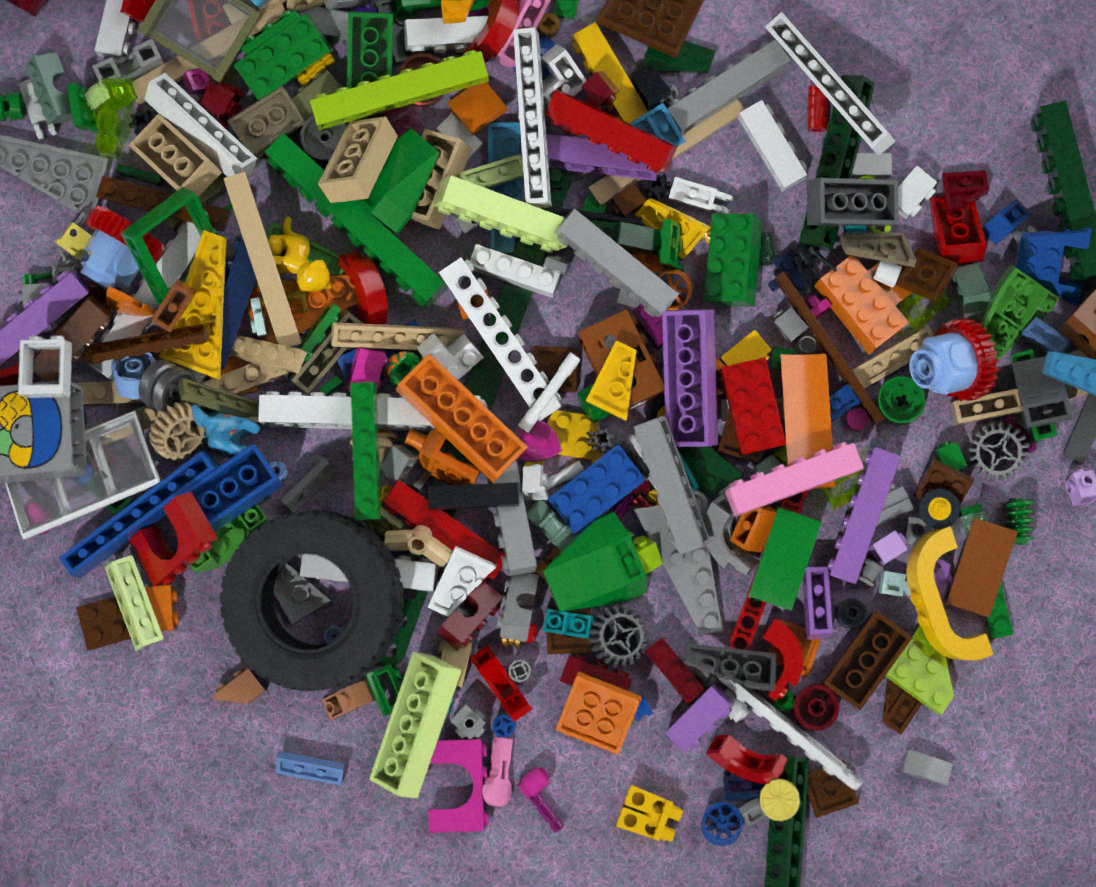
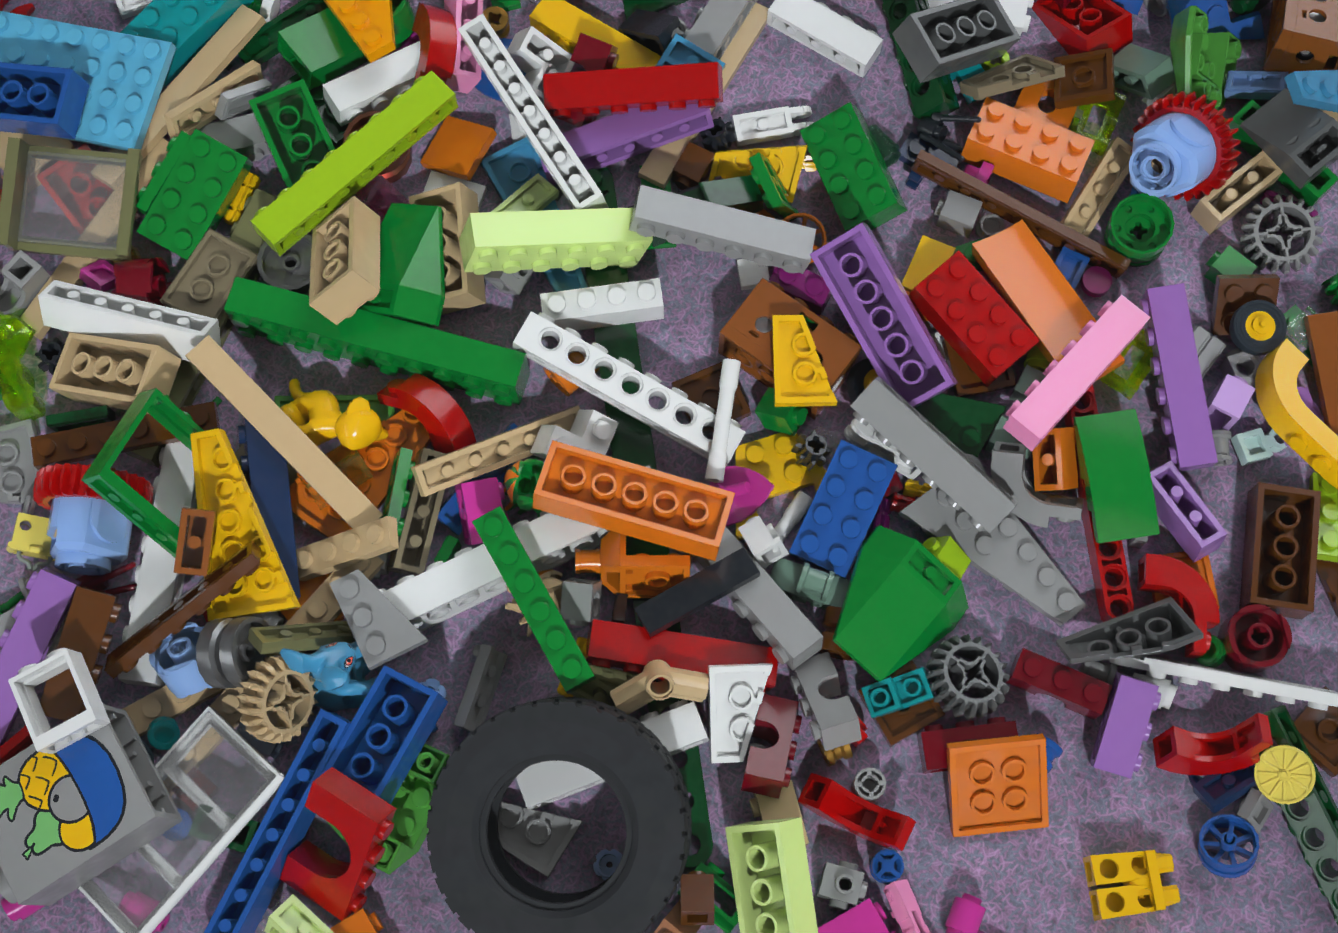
camera: 30 degrees left, 10 degrees down
orange brick [106,286,156,317] -> none
light aqua plate [250,297,268,338] -> none
light grey slope [543,255,570,276] -> none
black wheel [835,598,867,628] -> none
white tile [873,261,902,288] -> none
none -> teal tile [147,716,180,750]
none -> light grey wing [329,569,429,670]
none -> reddish brown brick [680,871,715,925]

